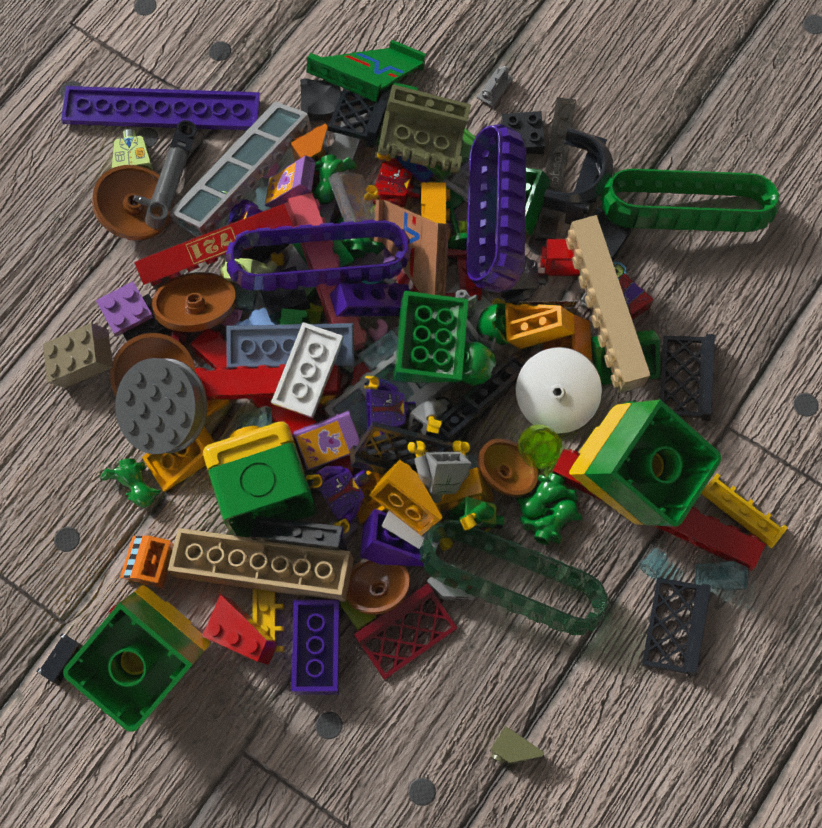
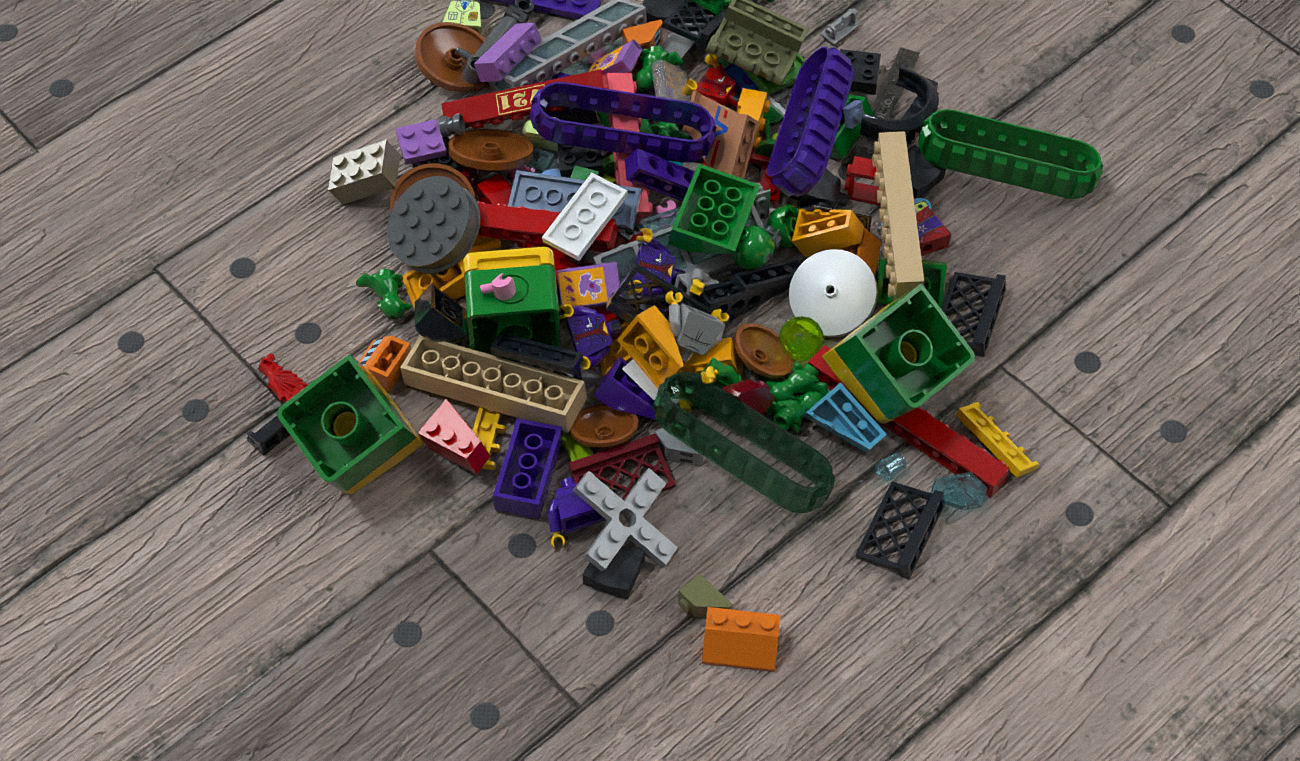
camera: 10 degrees right, 15 degrees down
none -> red animal [258,353,308,402]
none -> black slope [415,283,467,340]
none -> dark grey wheel [439,113,466,137]
none -> medium lavender brick [474,23,542,82]
none -> bright pink piece [480,273,516,300]
none -> dark purple torso [547,477,621,549]
none -> light grey piece [573,468,678,572]
none -> black brick [583,546,645,600]
none -> orange slope [702,607,781,672]
none -> dark red slope [723,379,775,420]
none -> medium azure wedge [804,382,887,453]
none -> sand blue plate [843,100,864,129]

